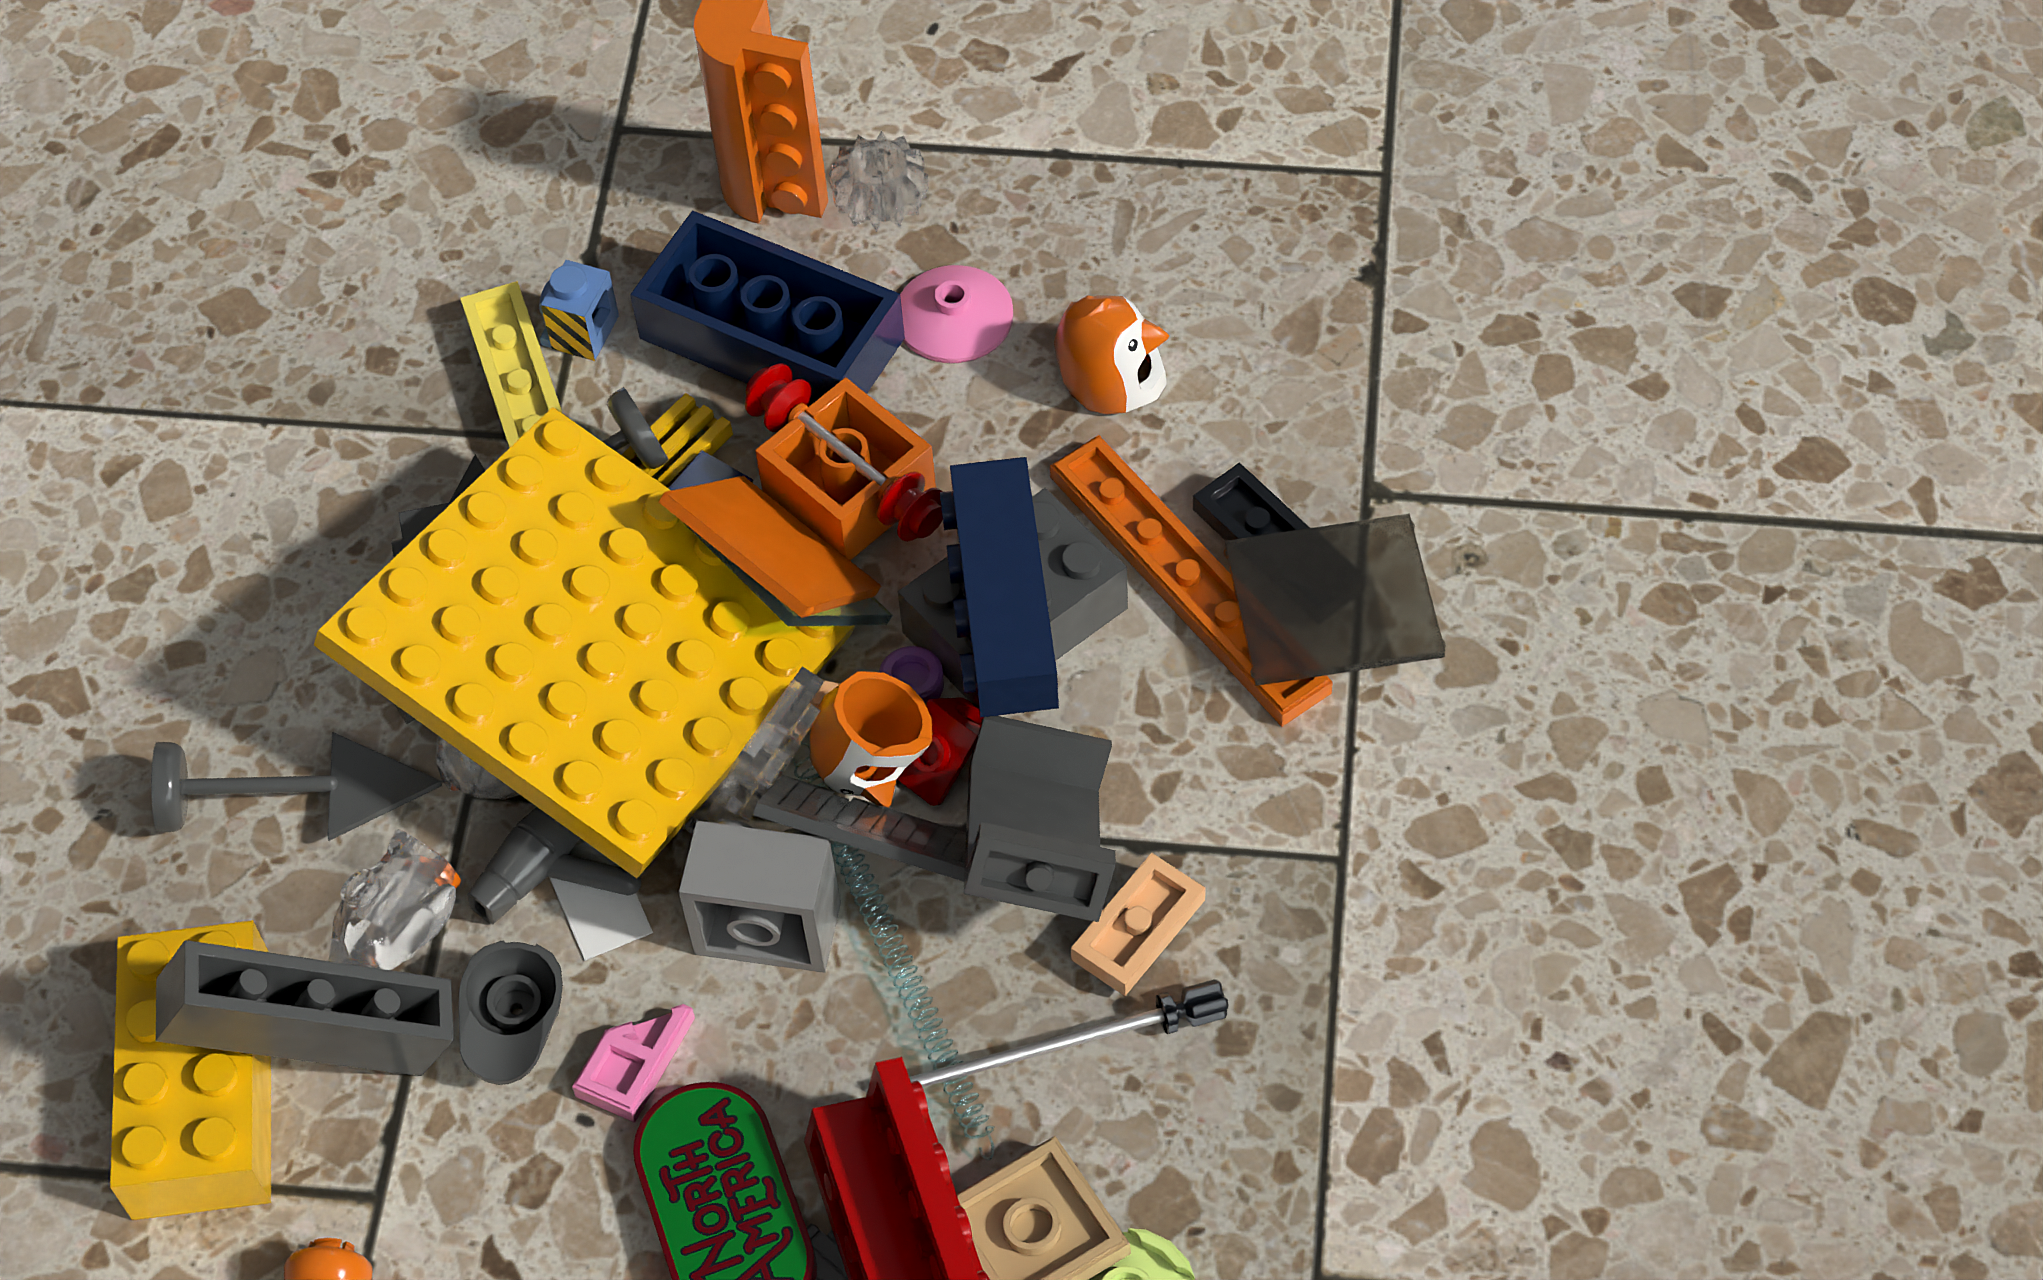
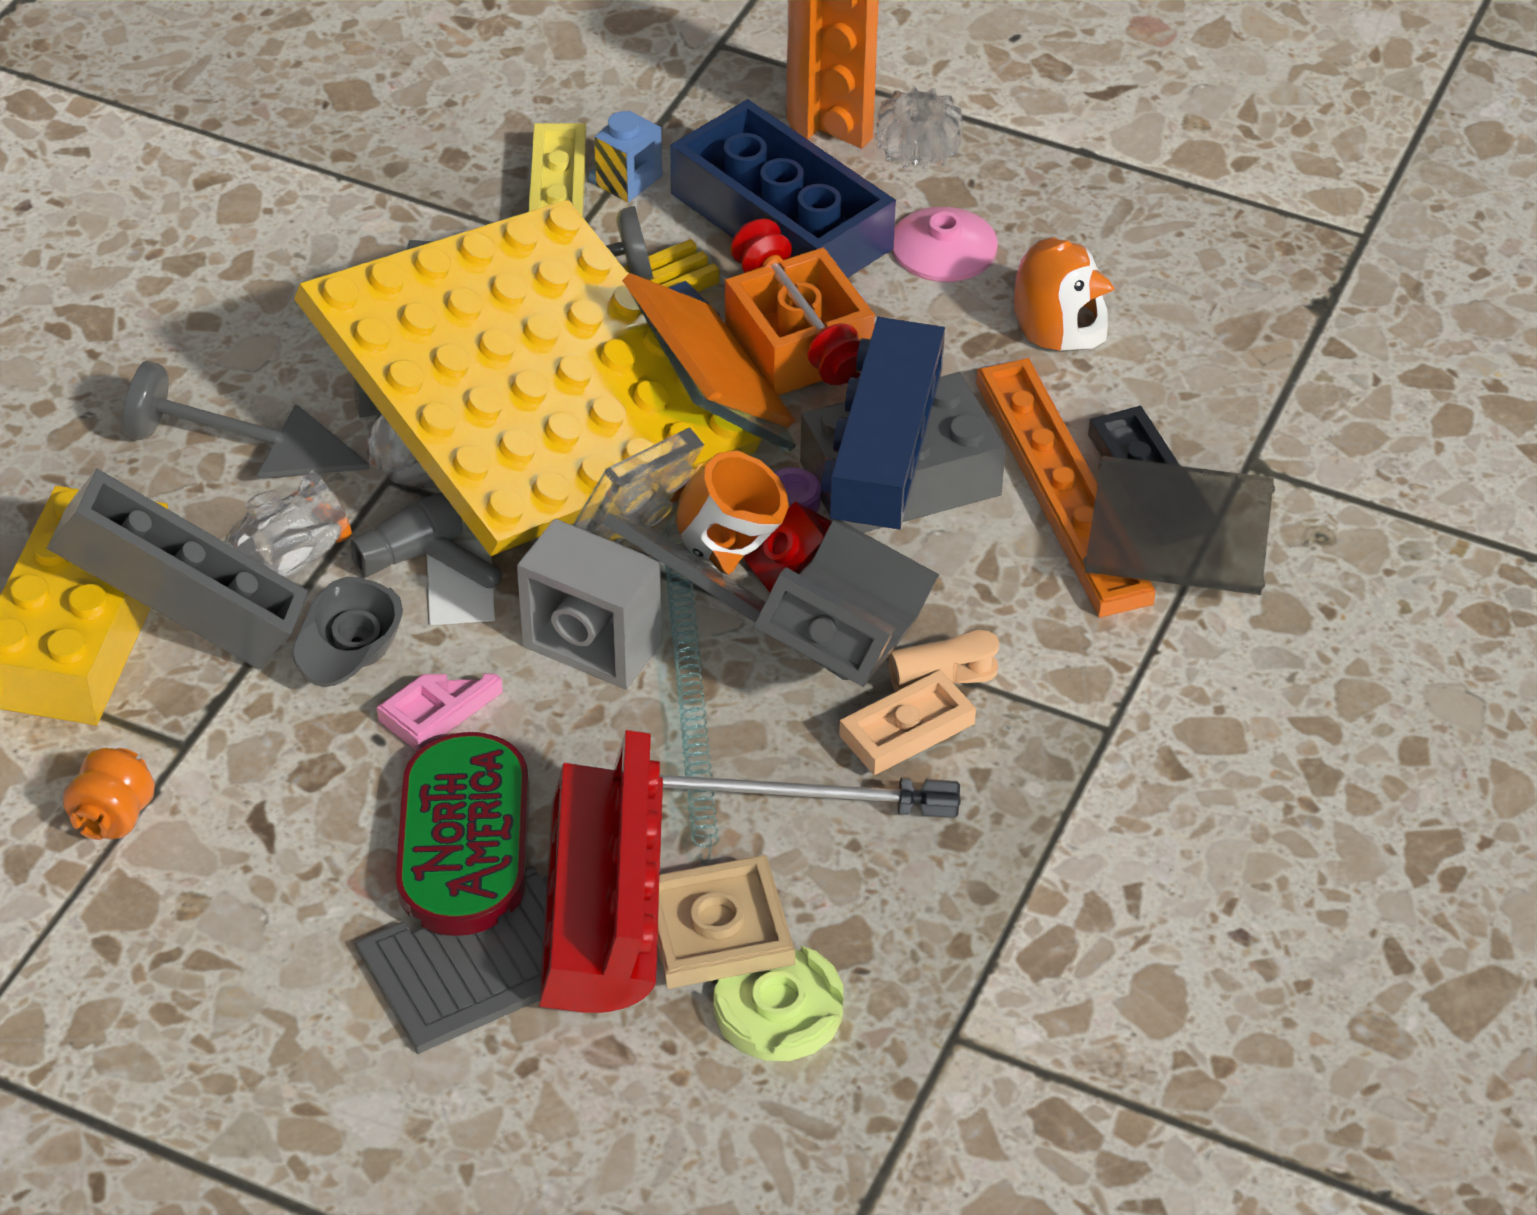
camera: 15 degrees right, 10 degrees down
none -> light nougat bar [888,630,999,692]

